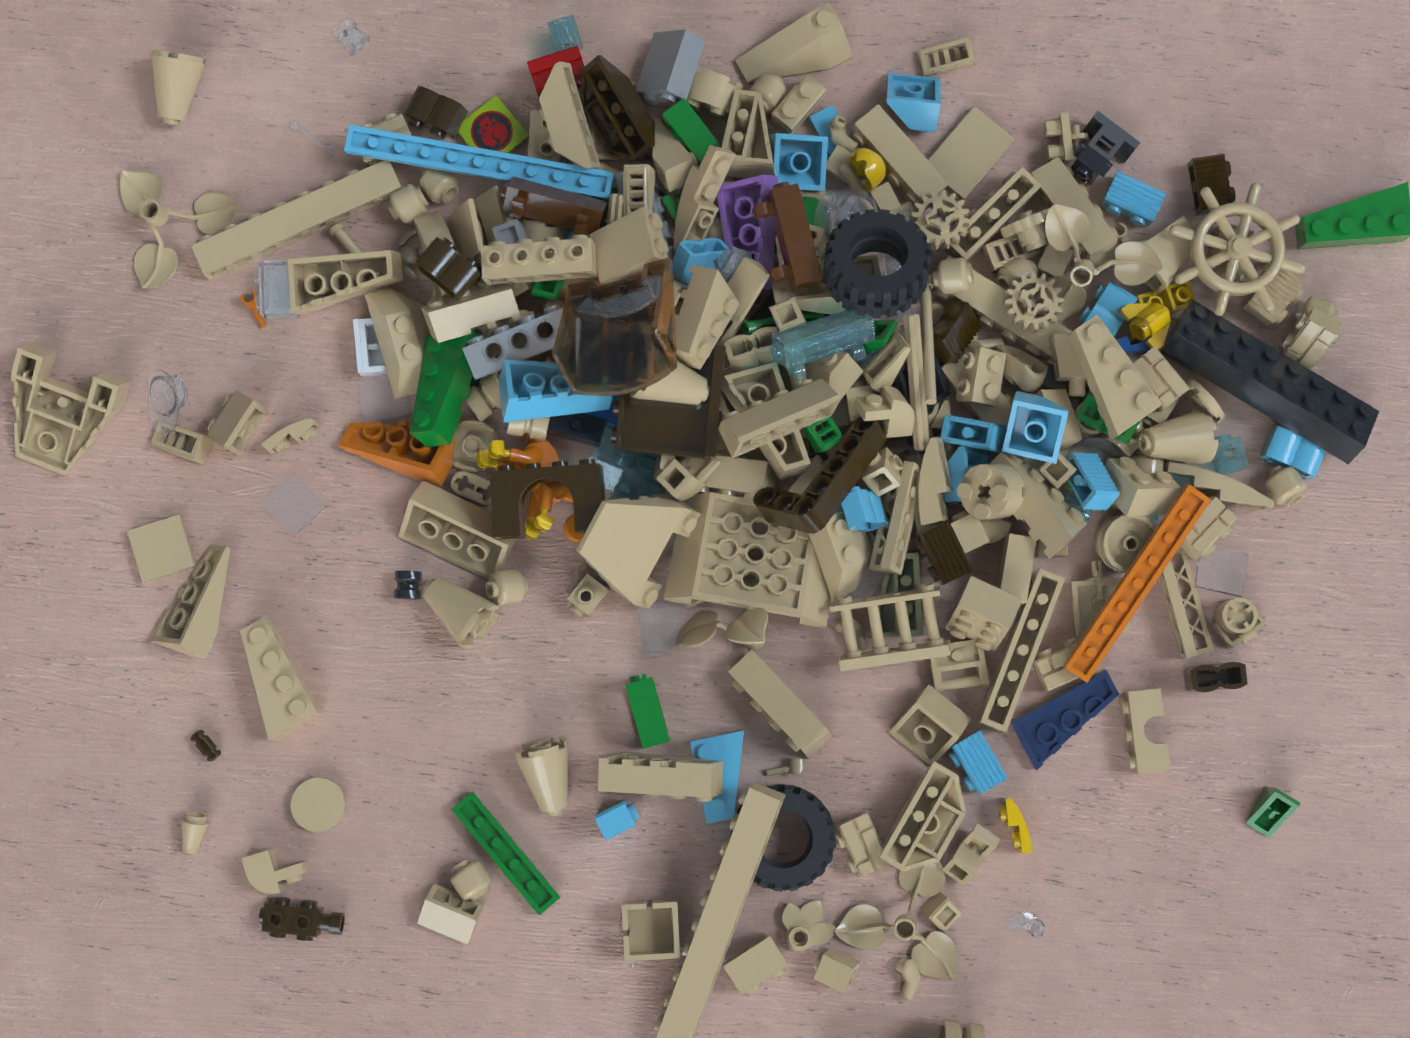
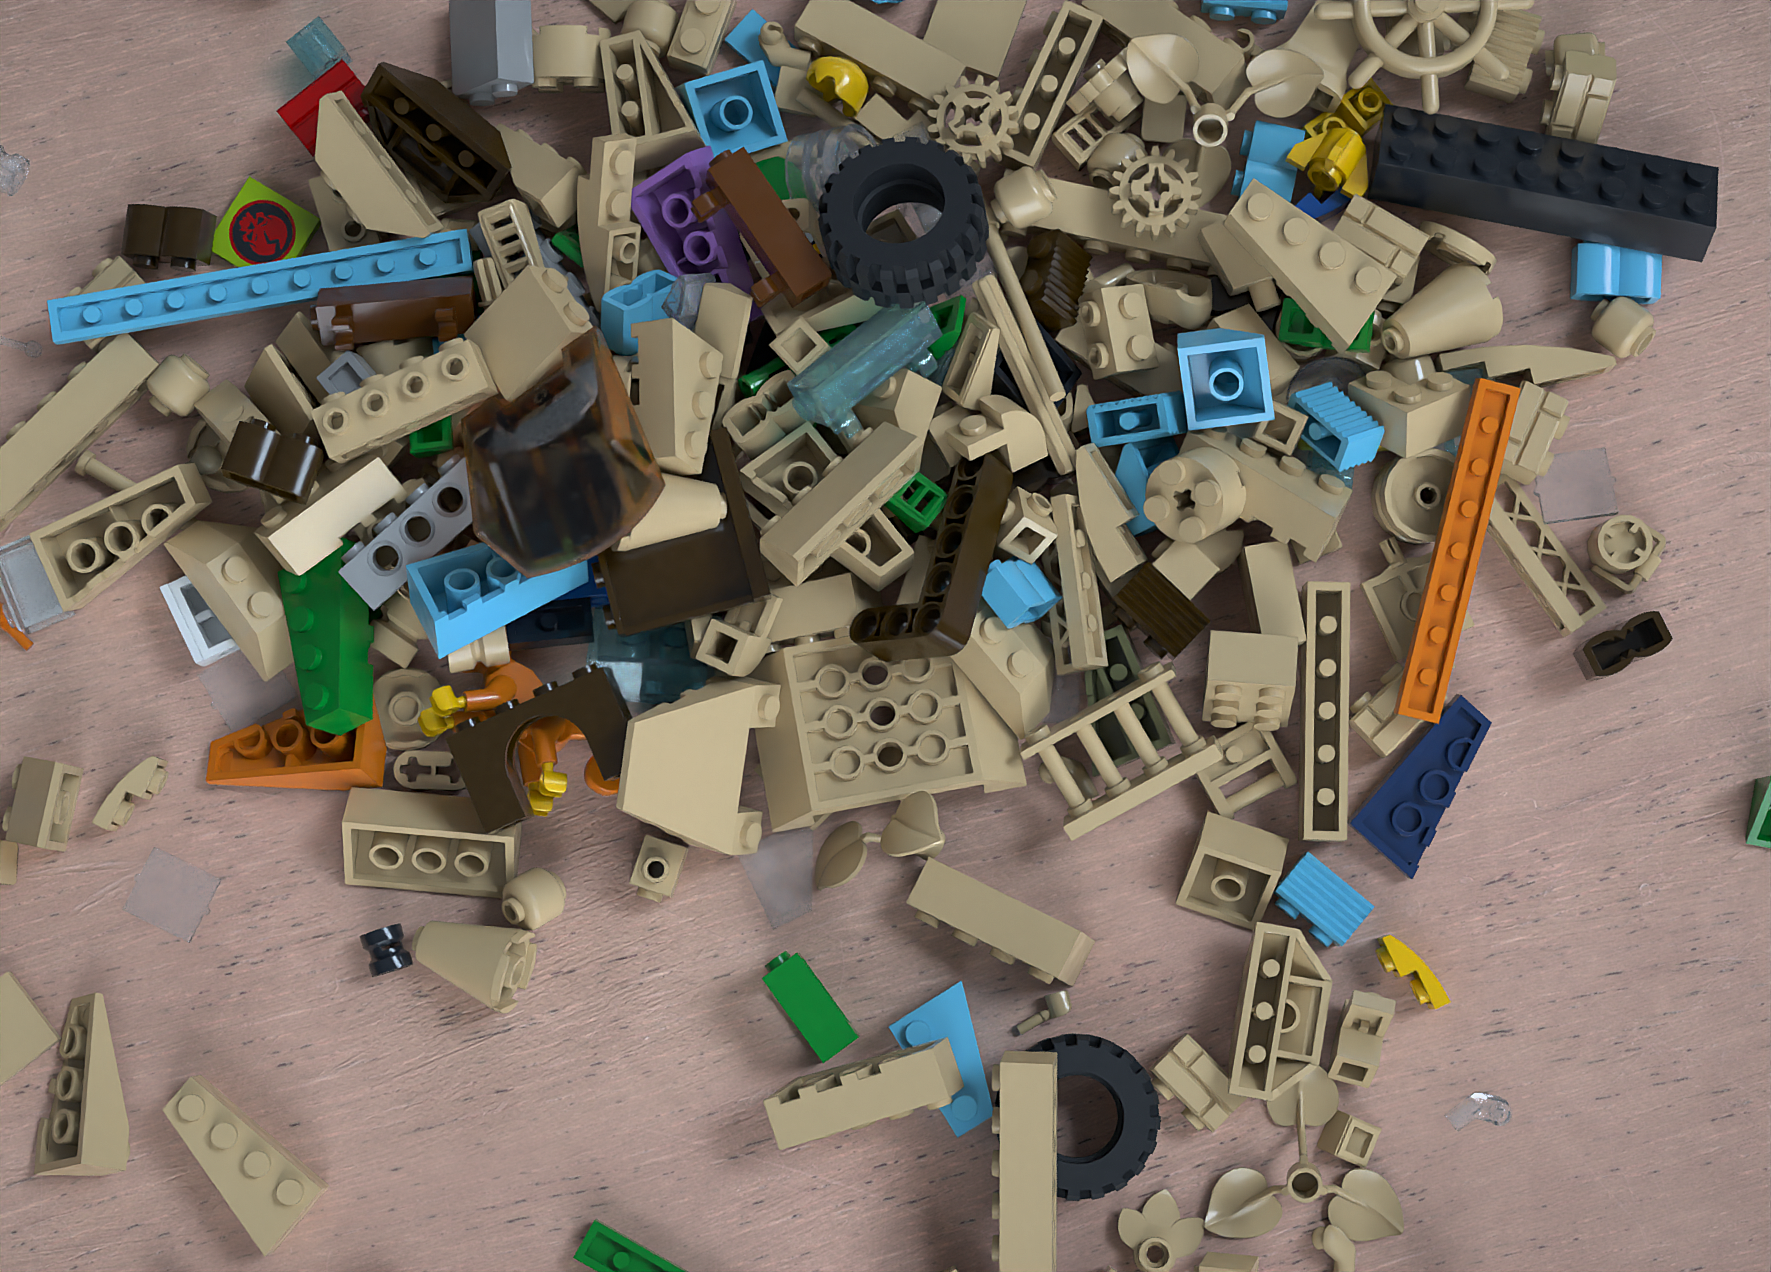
camera: 15 degrees left, 0 degrees up
tan head [419,168,459,204] -> none
tan cone [513,737,568,816] -> none
medium azure brick [594,799,640,840] -> none
green window [662,98,722,166] -> none
tan arch [1120,688,1171,774] -> none
clear light blue brick [1212,433,1249,475] -> none

